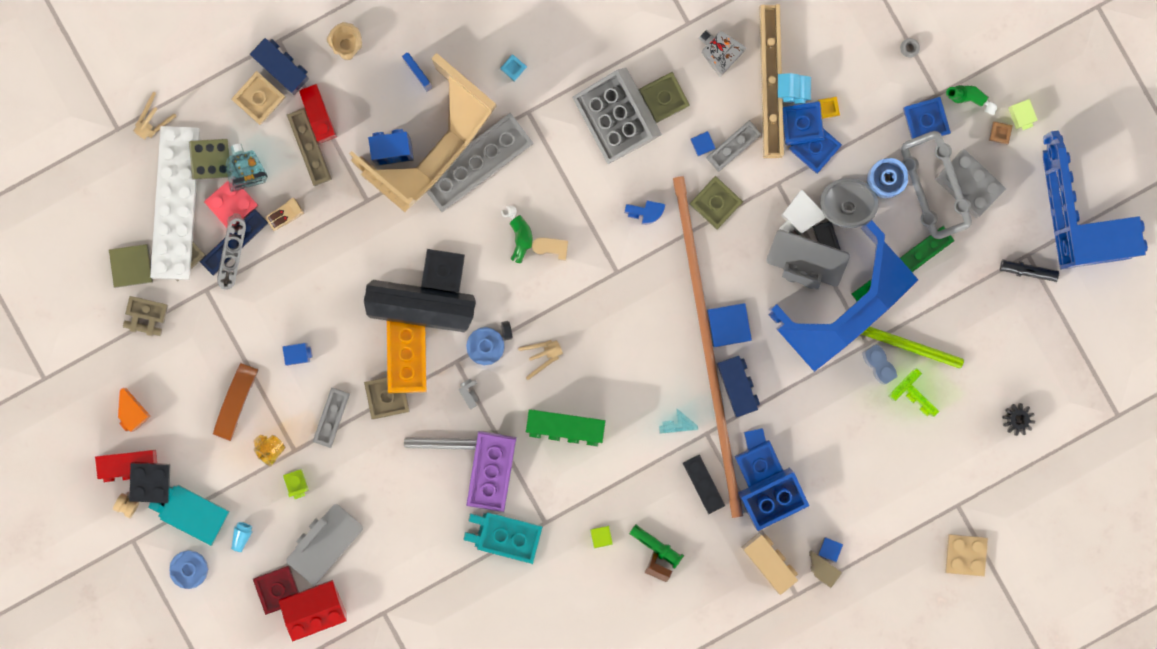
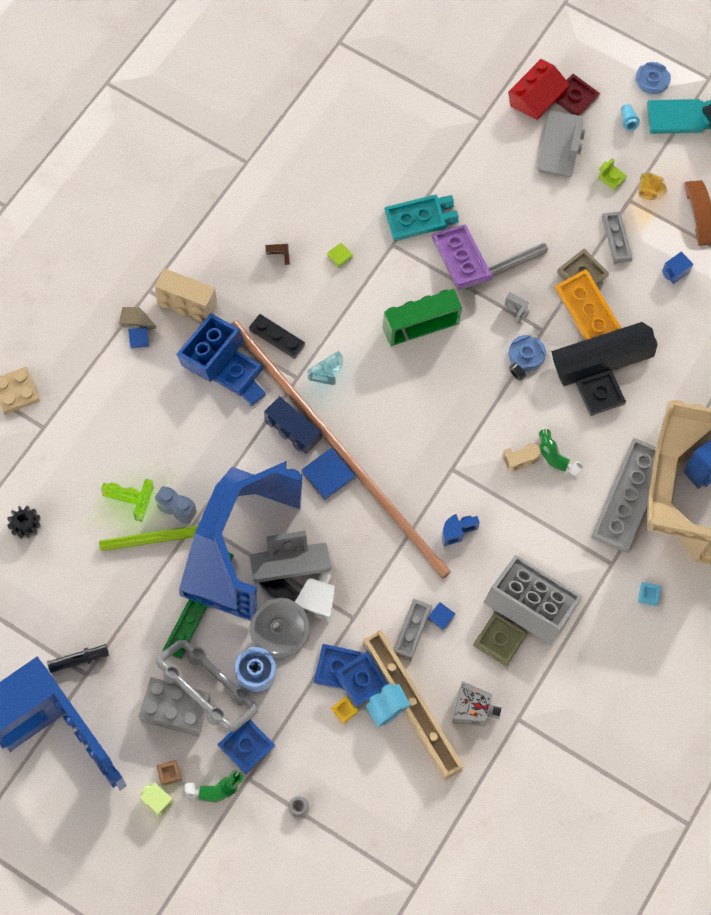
camera: 150 degrees right, 20 degrees down
tan plant [518,340,563,380] -> none
green pin [629,524,684,569] -> none
olive tile [689,176,743,230] -> none

